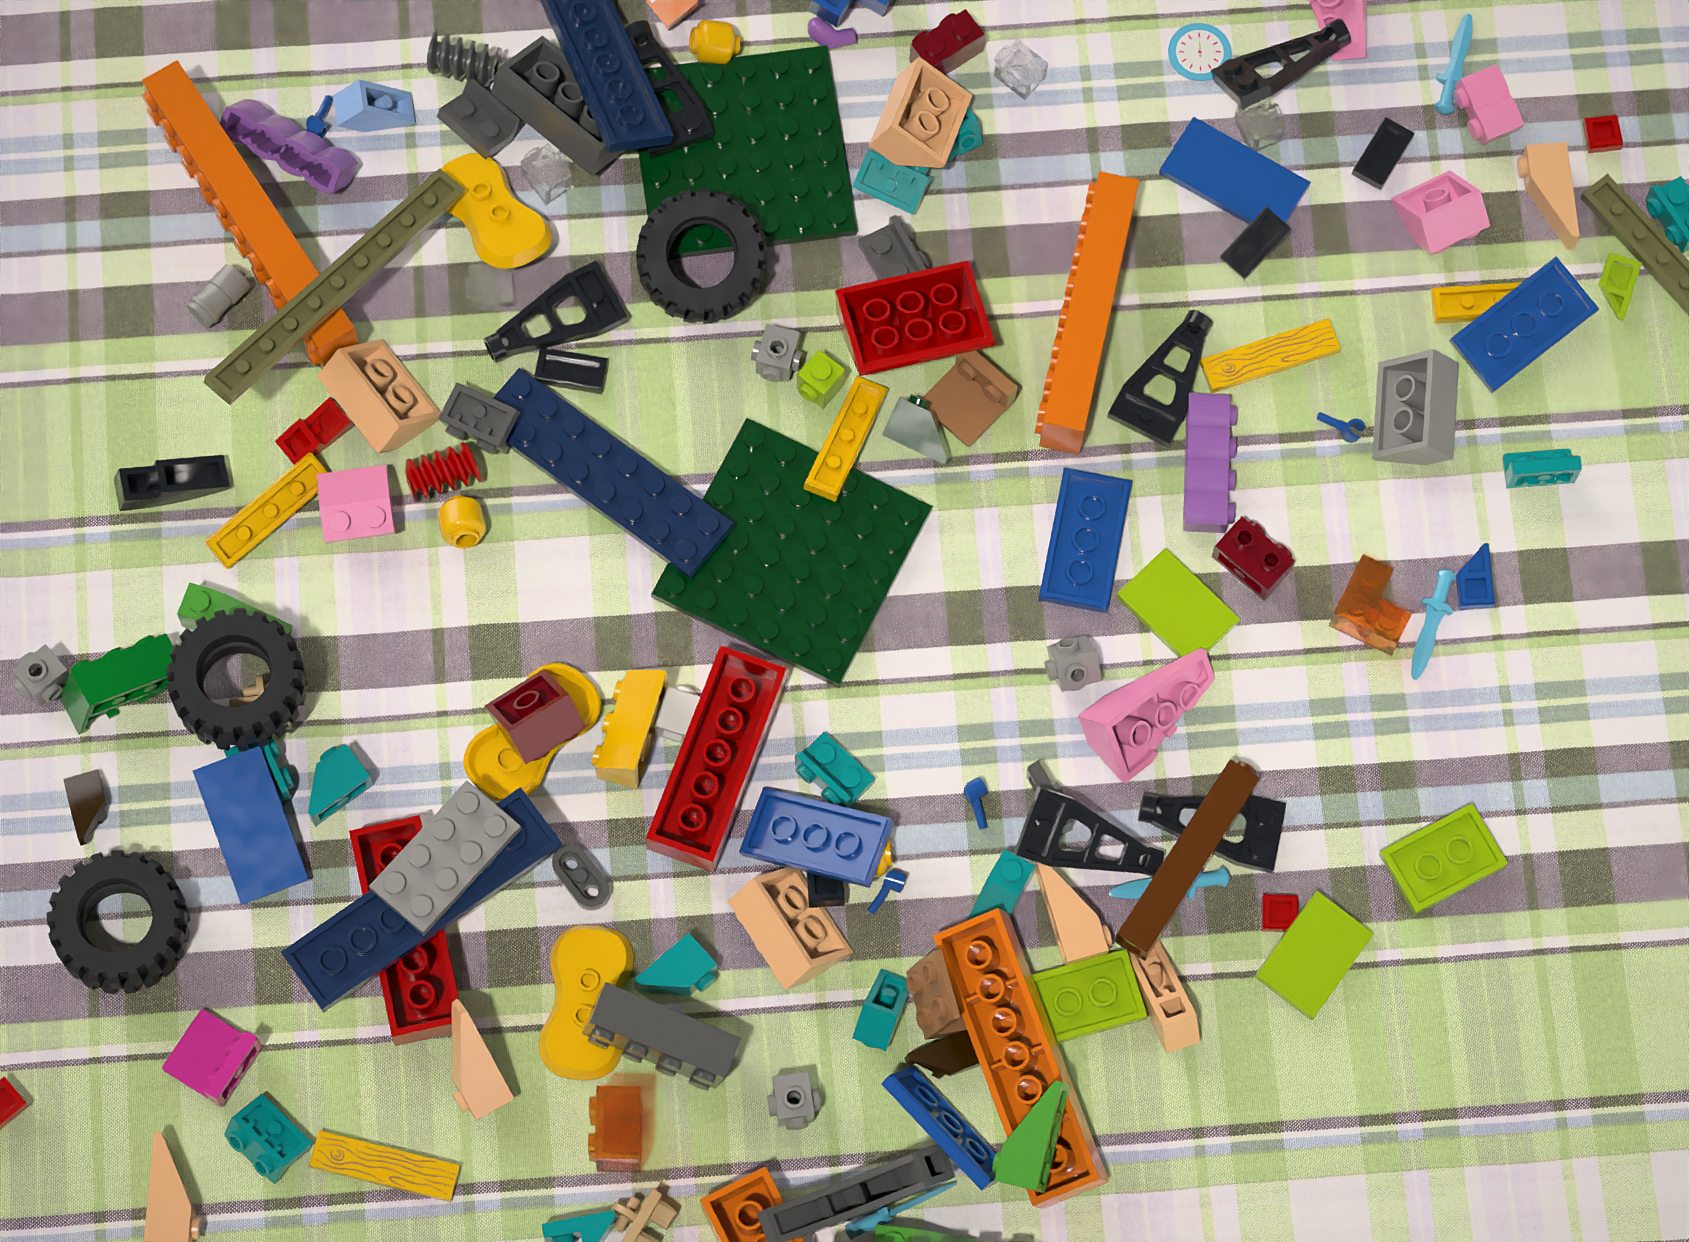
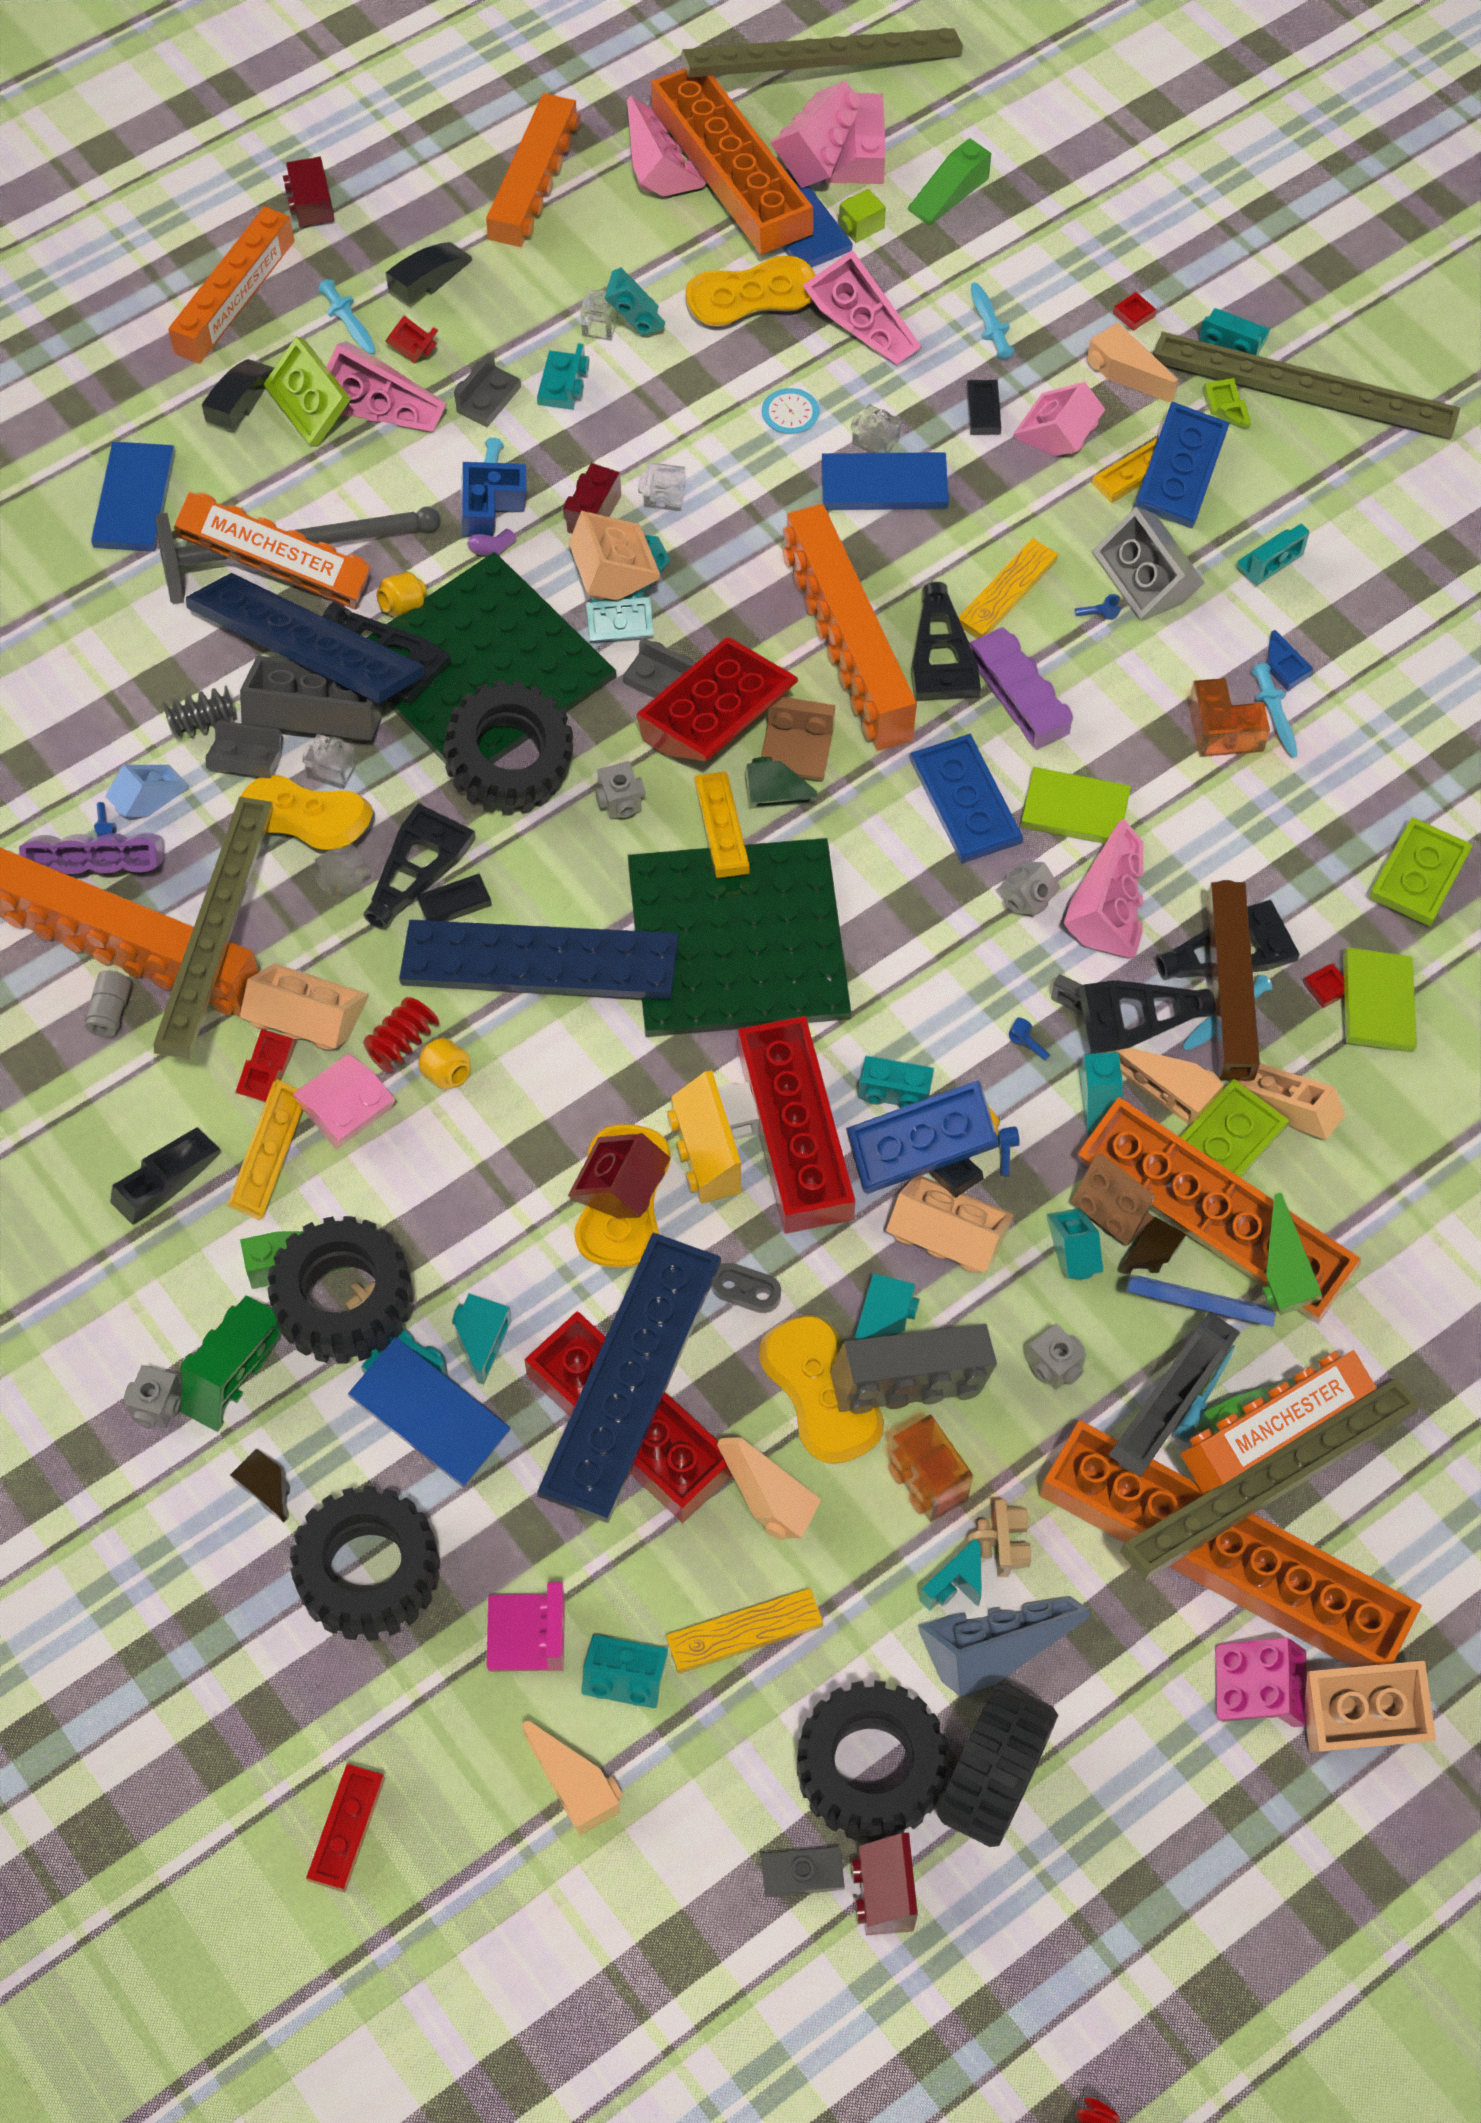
camera: 30 degrees left, 10 degrees down
light grey plate [369,780,521,936] -> none
dark grey bracket [438,382,520,455] -> none
lime brick [796,349,845,409] -> none
black plate [1211,18,1351,109] -> none
dark red brick [1211,516,1295,601] -> none
black tile [1220,206,1291,280] -> none
bright pink brick [1453,64,1524,146] -> none

